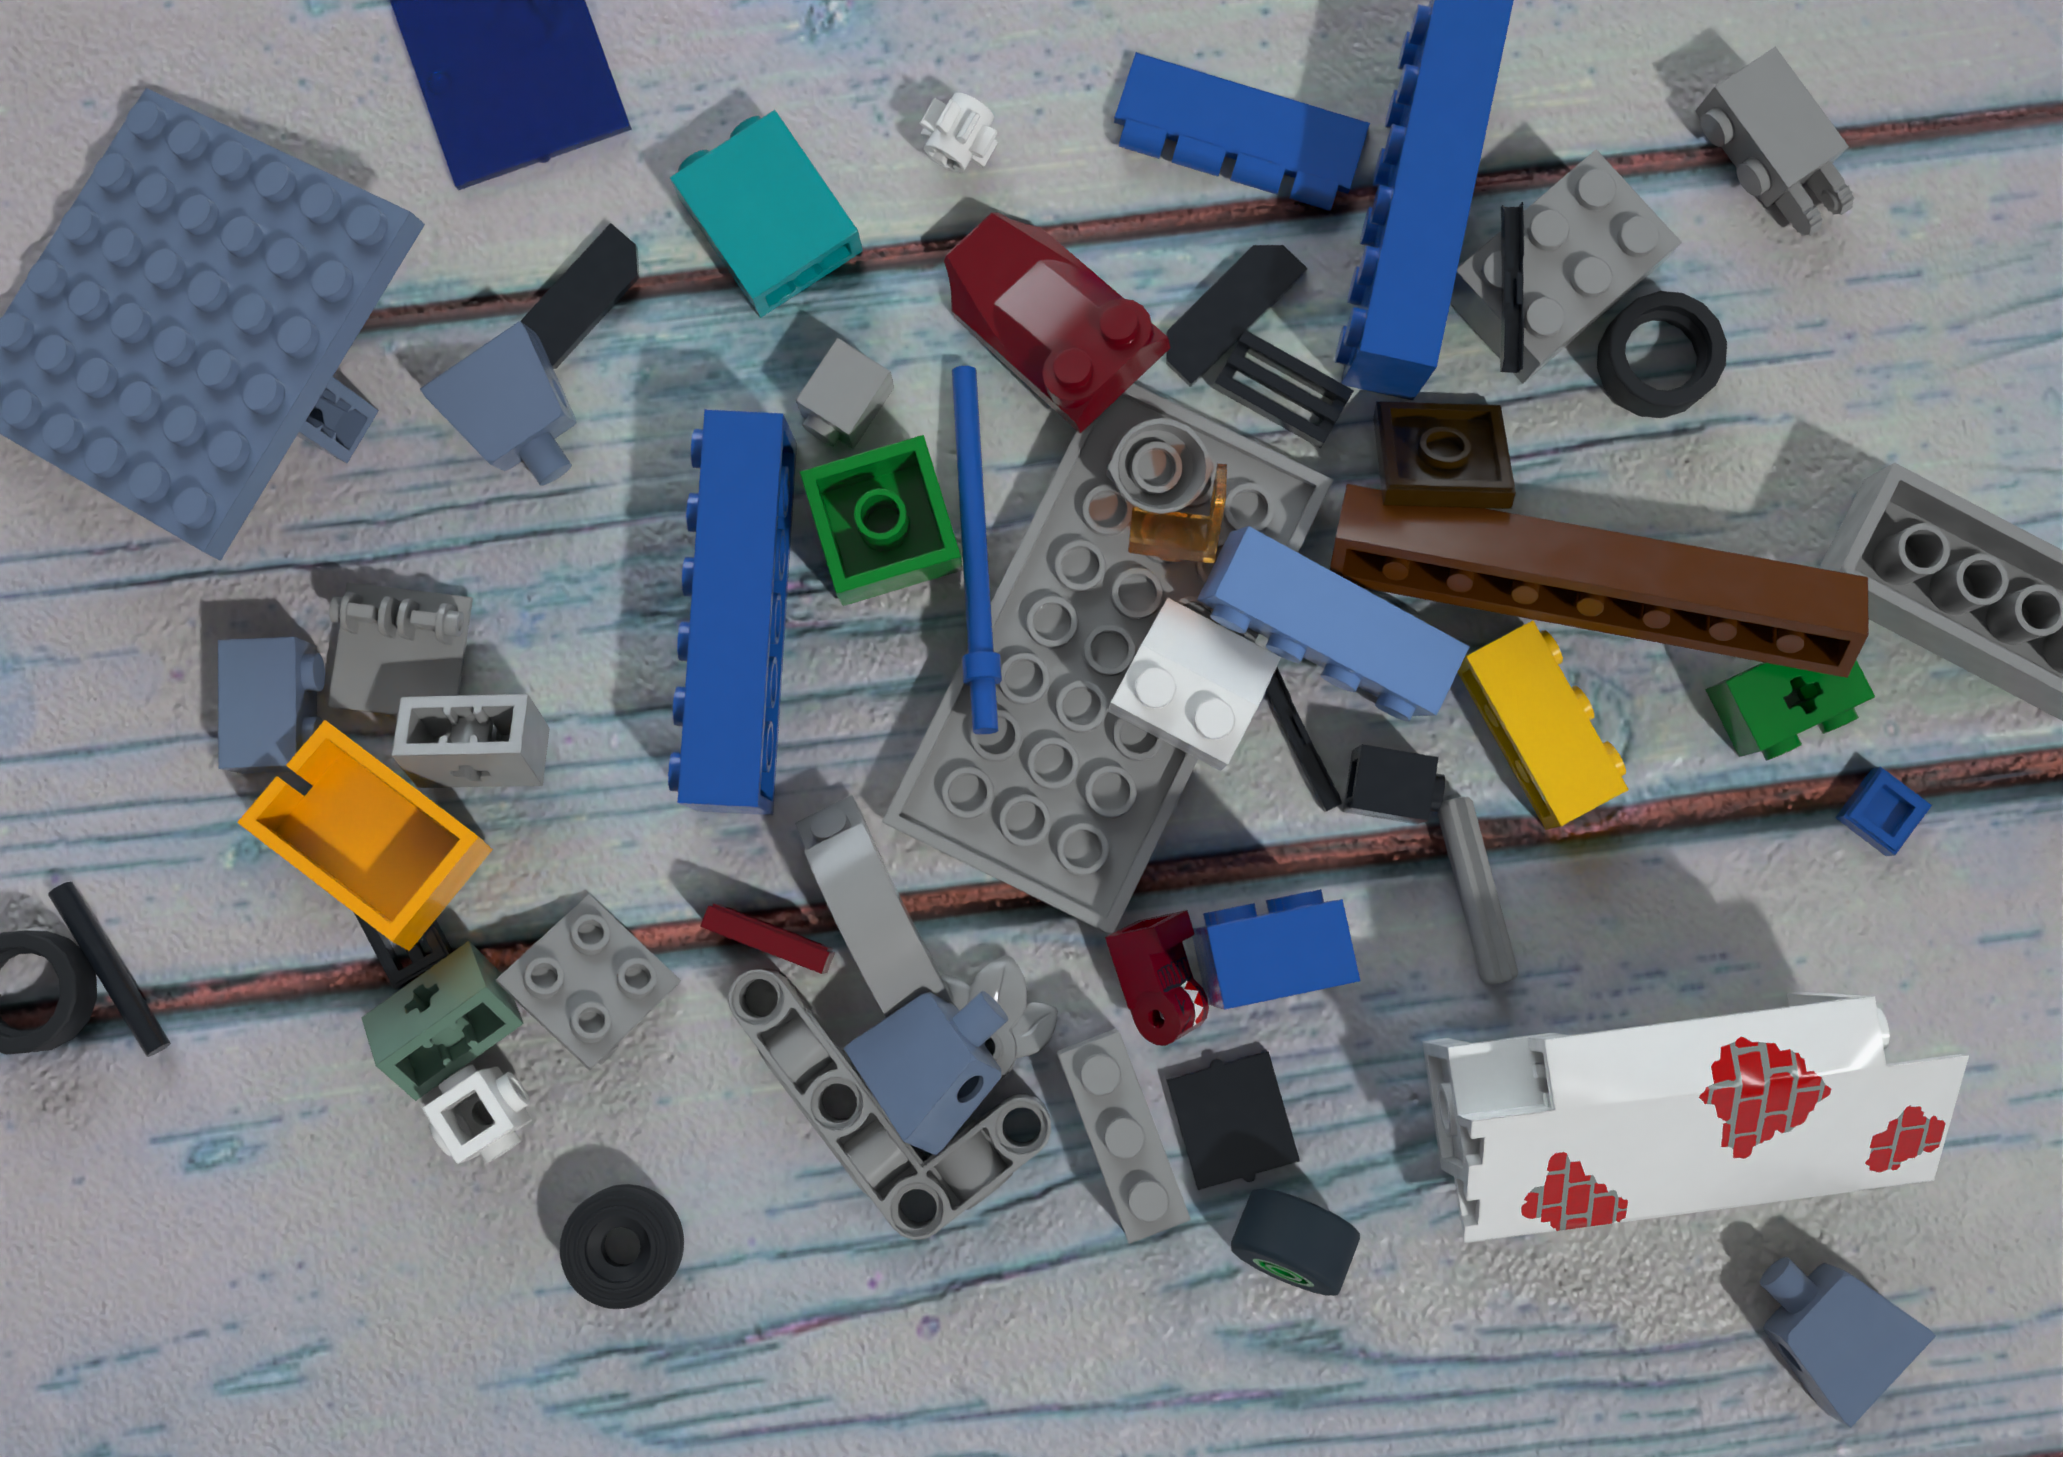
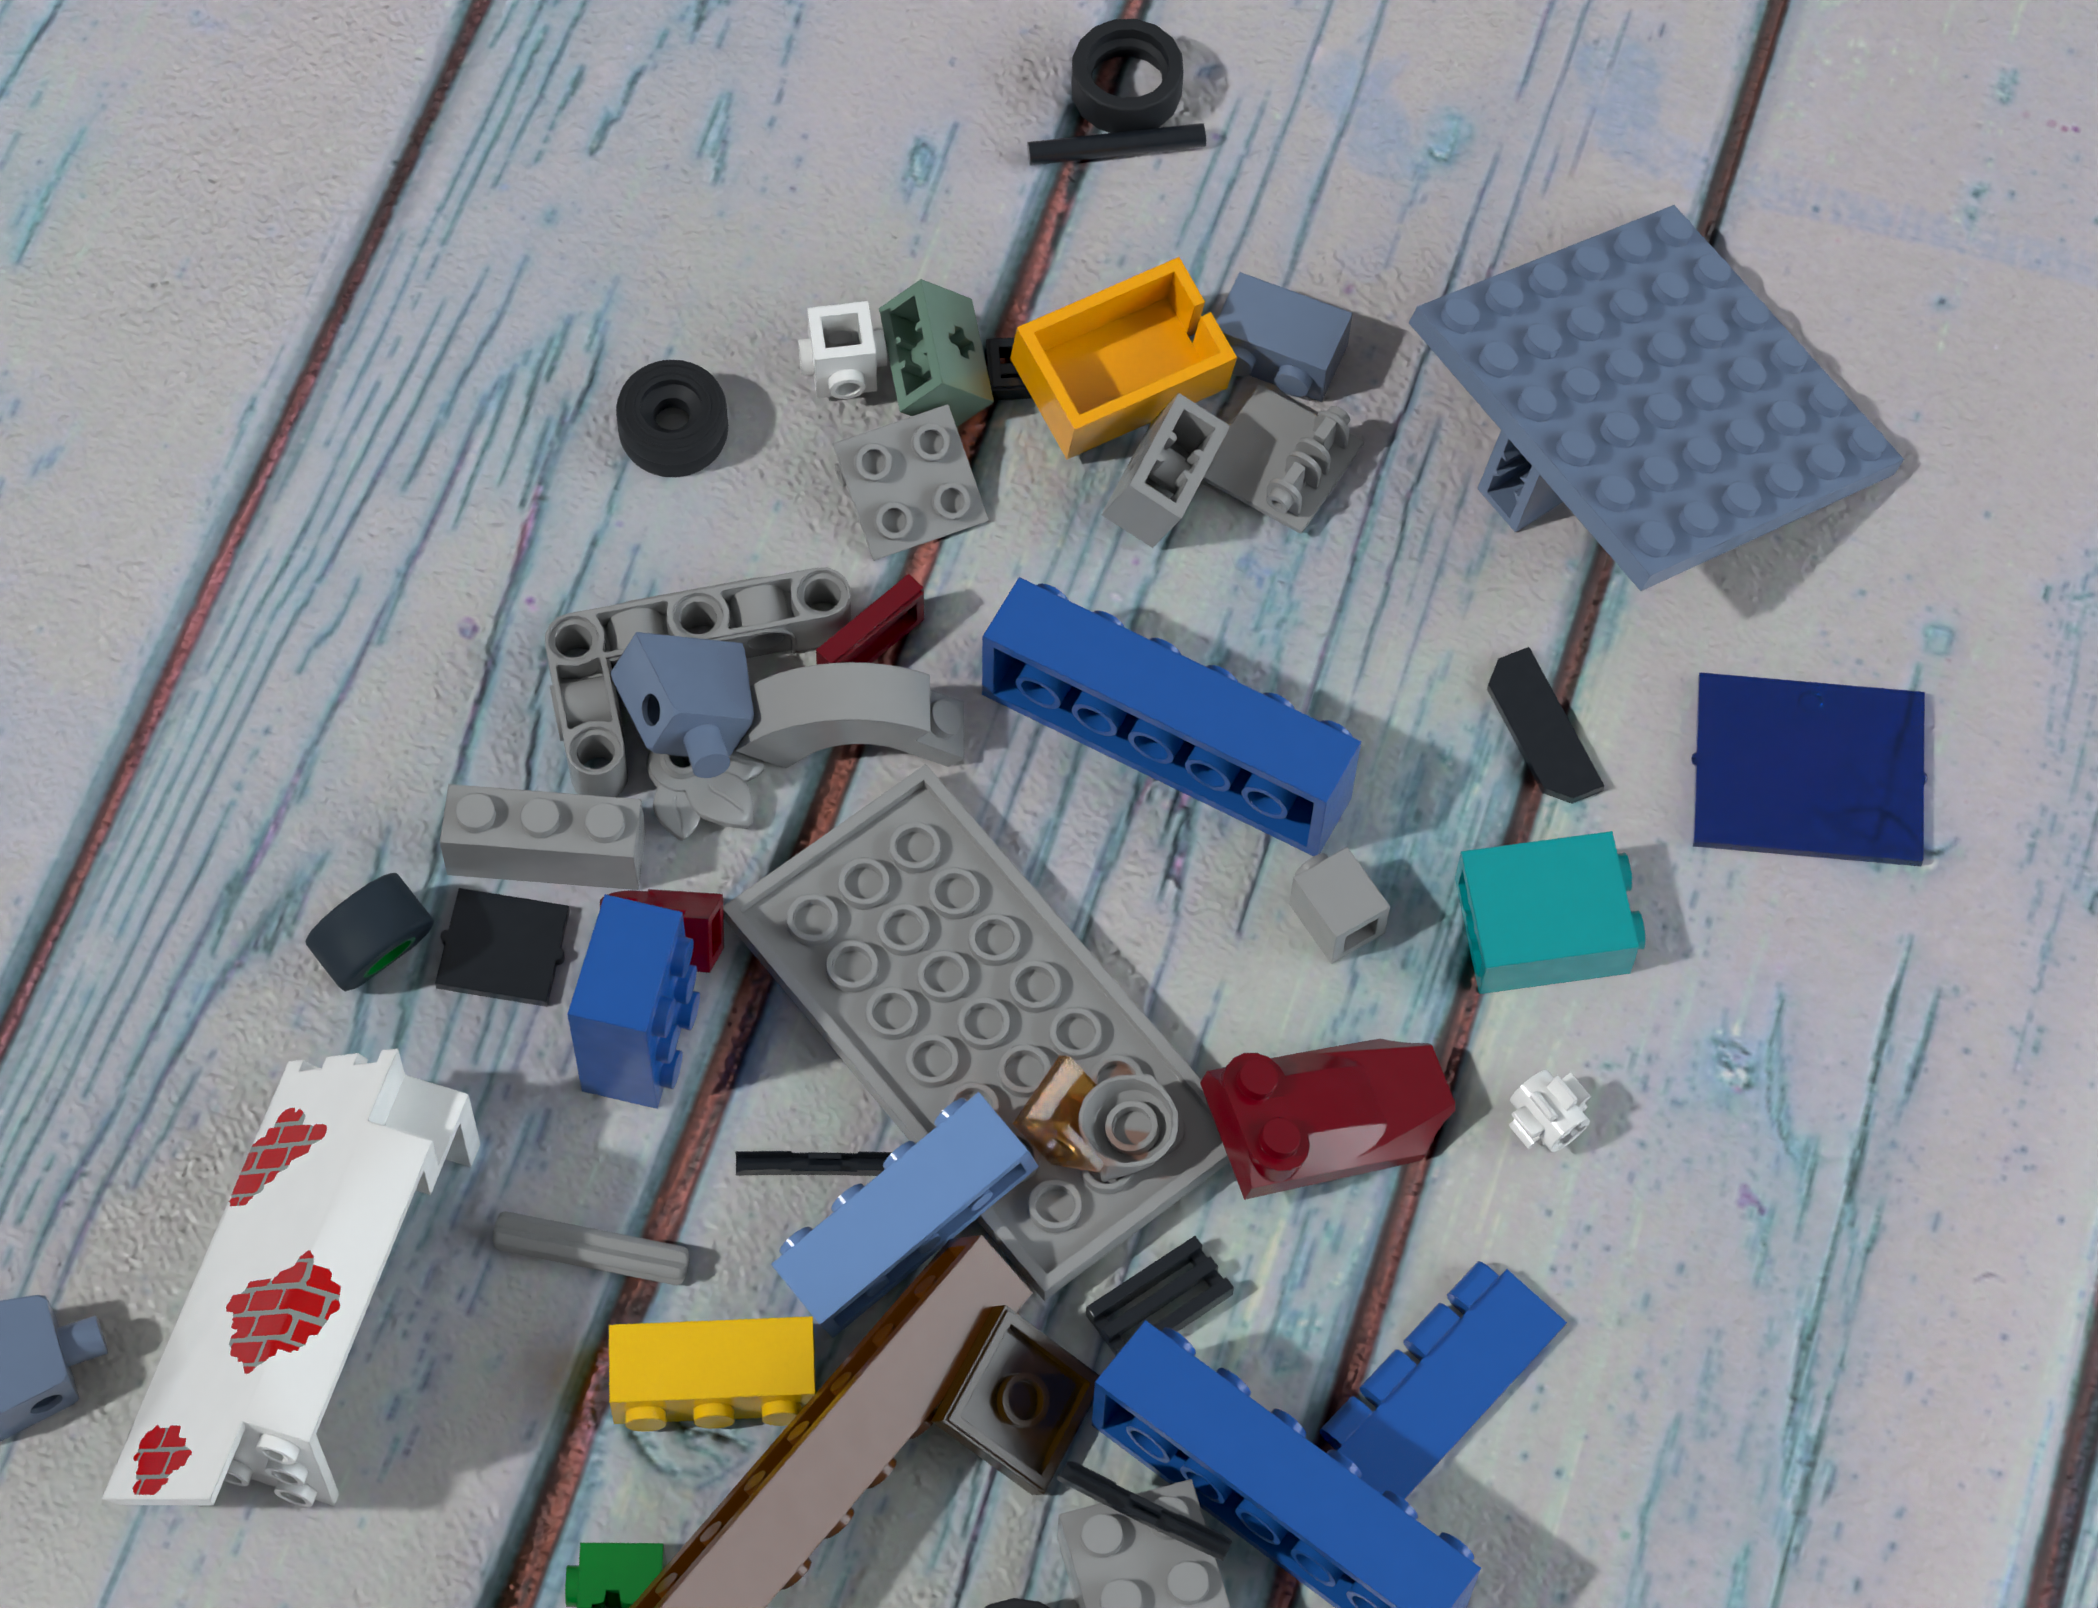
camera: 115 degrees right, 20 degrees down
sand blue torso [420,321,577,486] -> none
green brick [800,435,963,606] -> none
blue bar [952,366,1002,735] -> none
white slope [1108,598,1281,771] -> none
black piece [1166,245,1308,387] -> none
black brick [1343,744,1445,824] -> none

